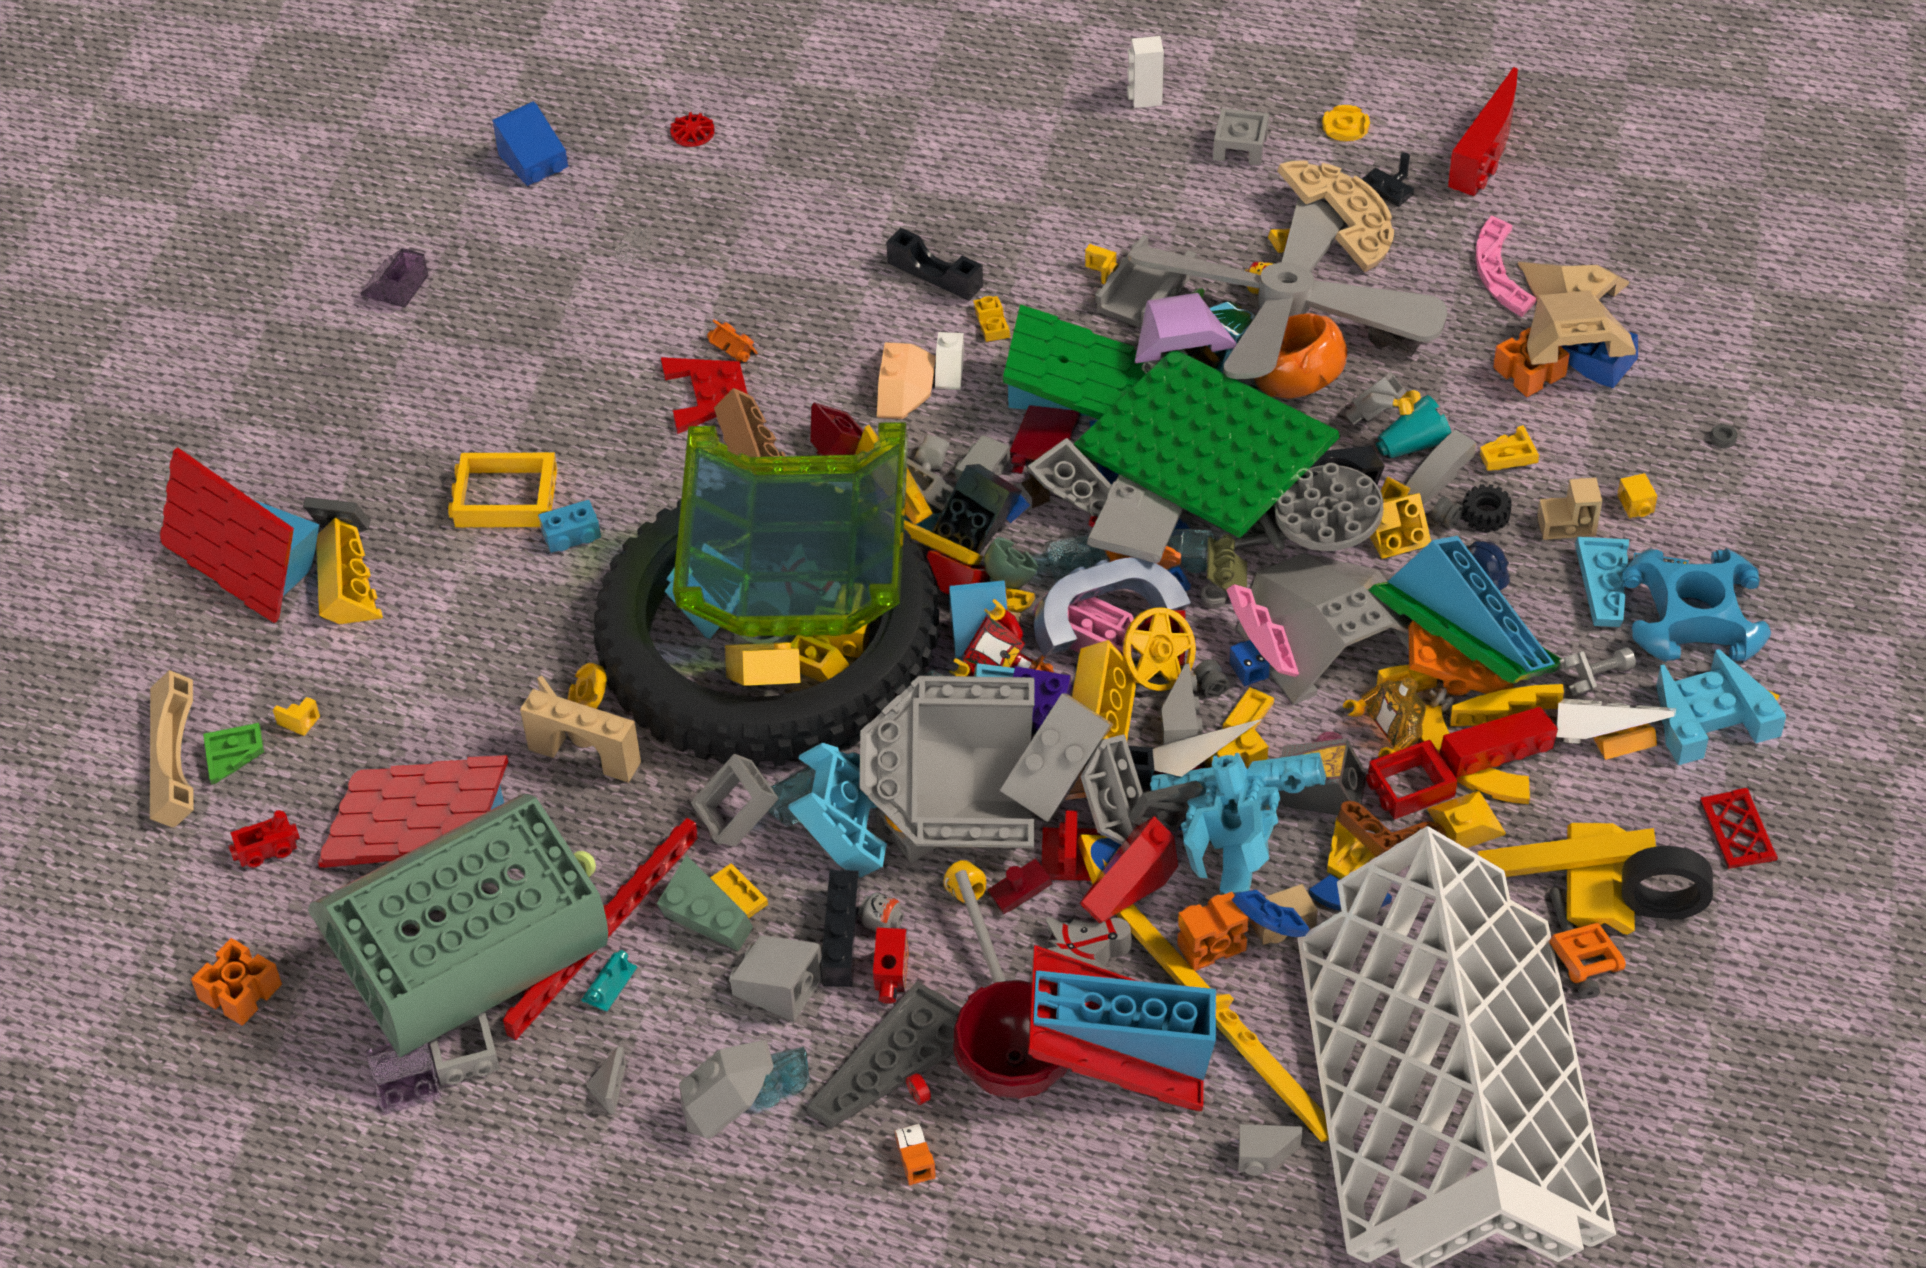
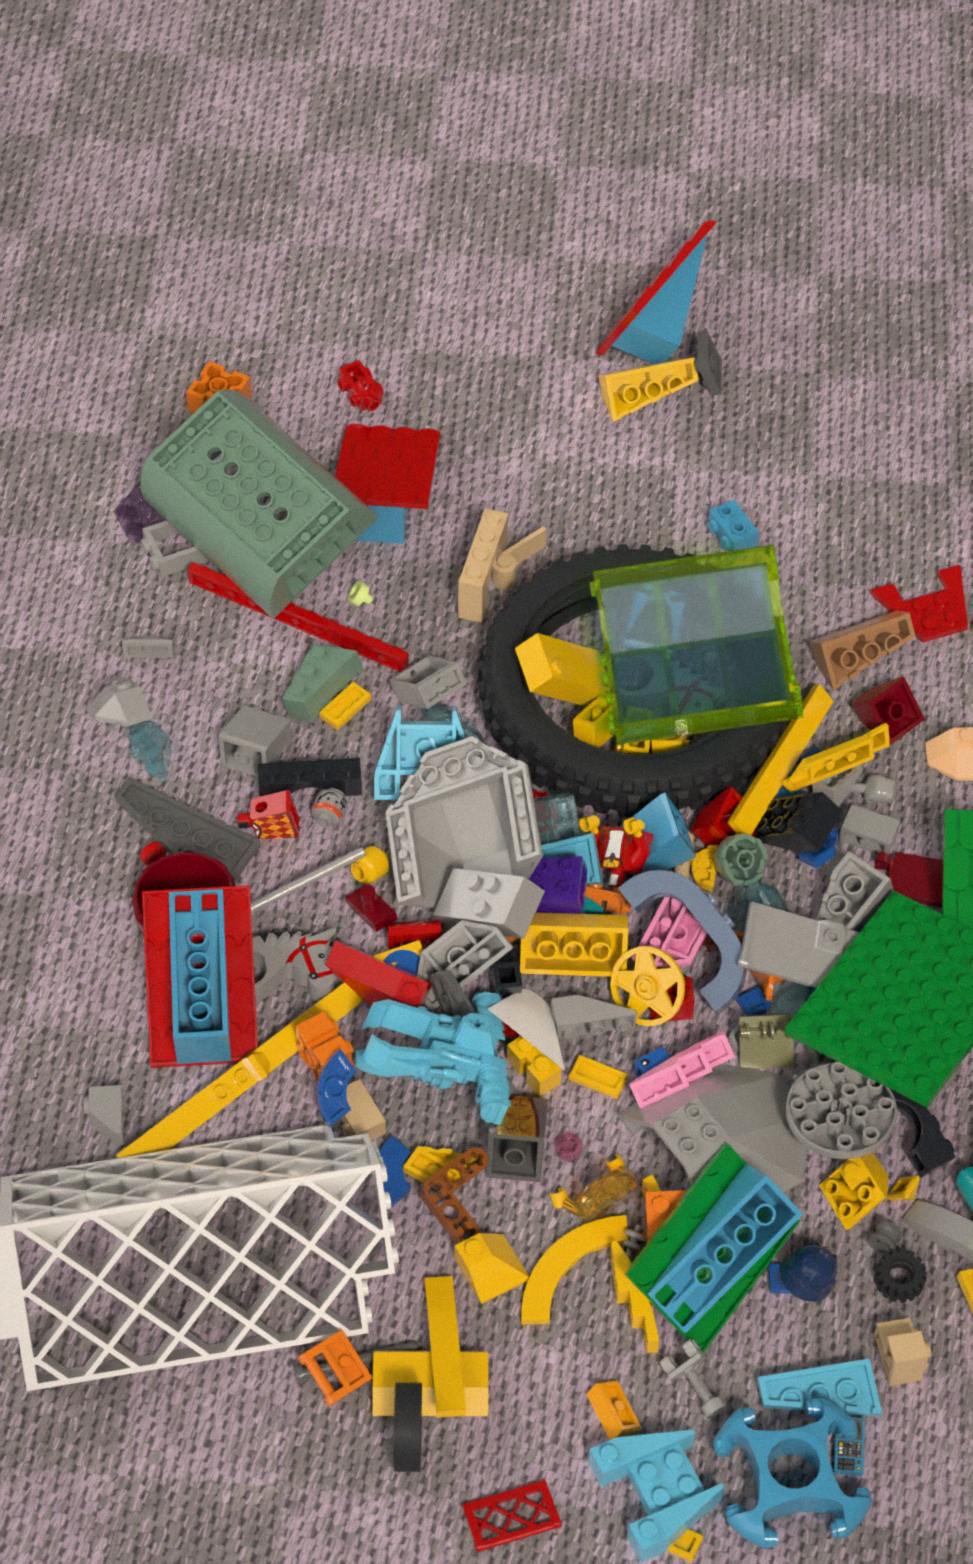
camera: 80 degrees right, 5 degrees up
tan arch [150,670,194,827] -> none
bright green wing [203,723,264,784] -> none
yellow panel [273,697,320,736] -> none
yellow window [448,452,557,527] -> none
yellow tile [568,662,606,709] -> none
teal hinge [581,950,638,1012] -> none
orange leg [895,1124,936,1185] -> none
dark grey wheel [1193,659,1230,698] -> none
red window [1366,739,1458,820] -> none
red brick [1439,707,1558,778] -> none
white wedge [1557,699,1676,743] -> none
yellow brick [1617,473,1657,518] -> none

